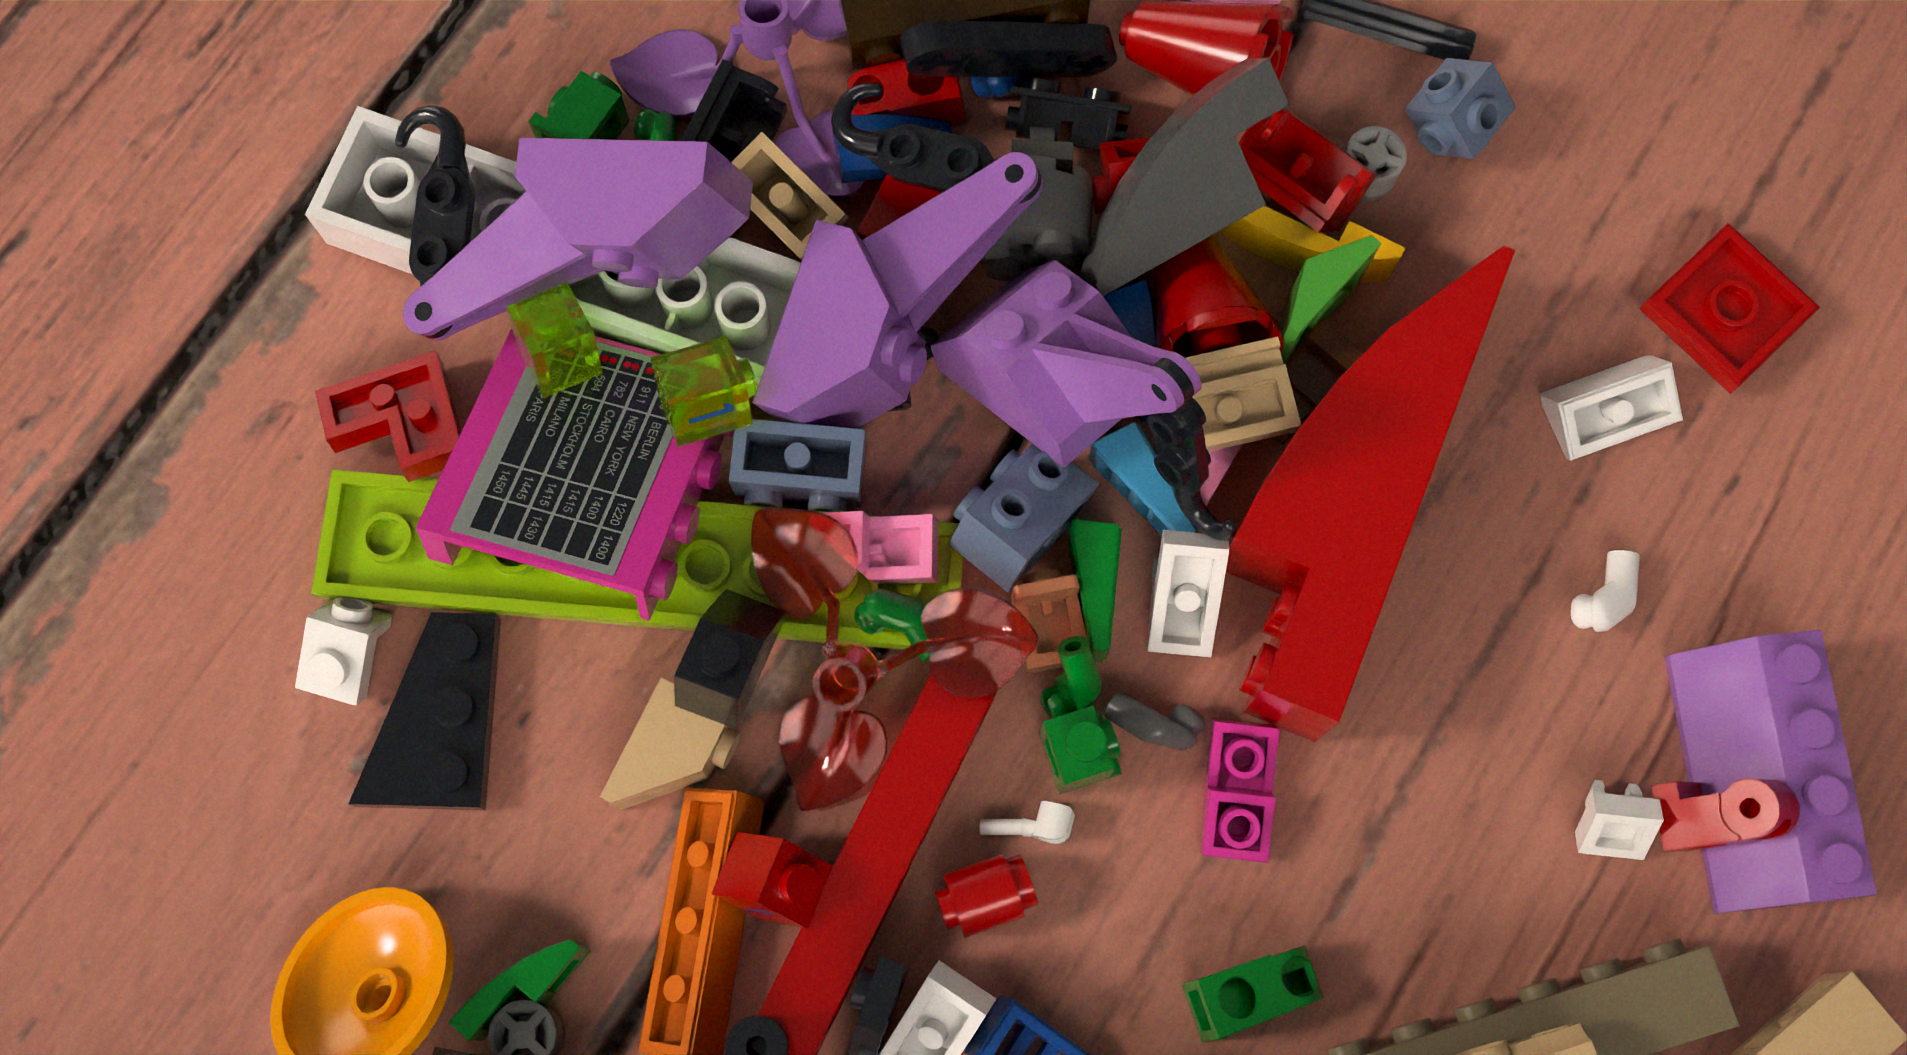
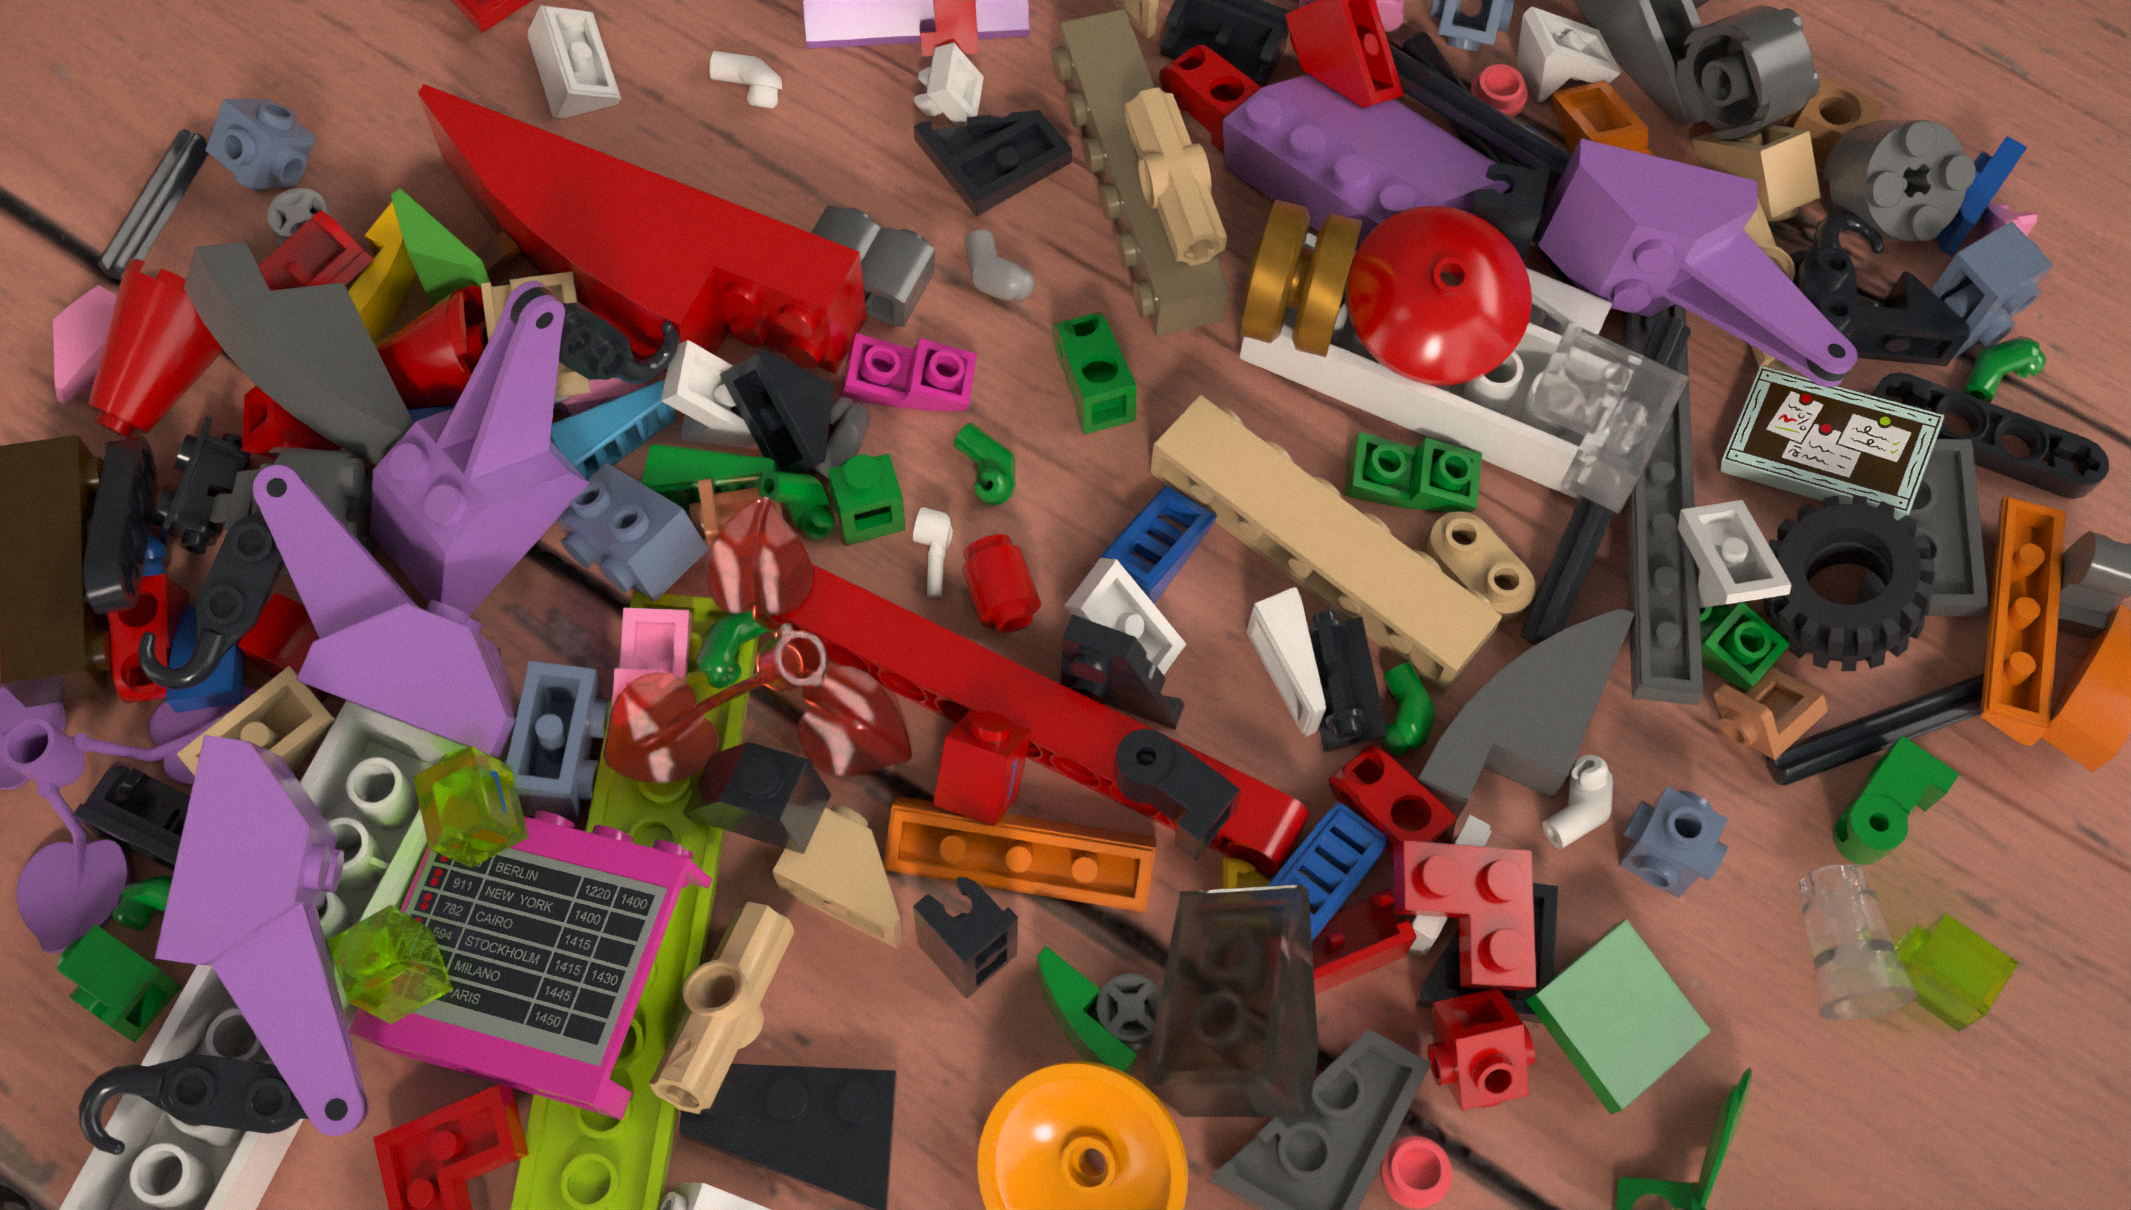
camera: 90 degrees left, 10 degrees down
none -> tan piece [649,902,795,1114]
none -> black slope [719,350,834,474]
none -> dark grey brick [811,206,935,327]
none -> black hinge [913,877,1018,999]
none -> black wing [914,110,1072,217]
none -> green arm [953,422,1016,505]
none -> light grey arm [965,230,1035,301]

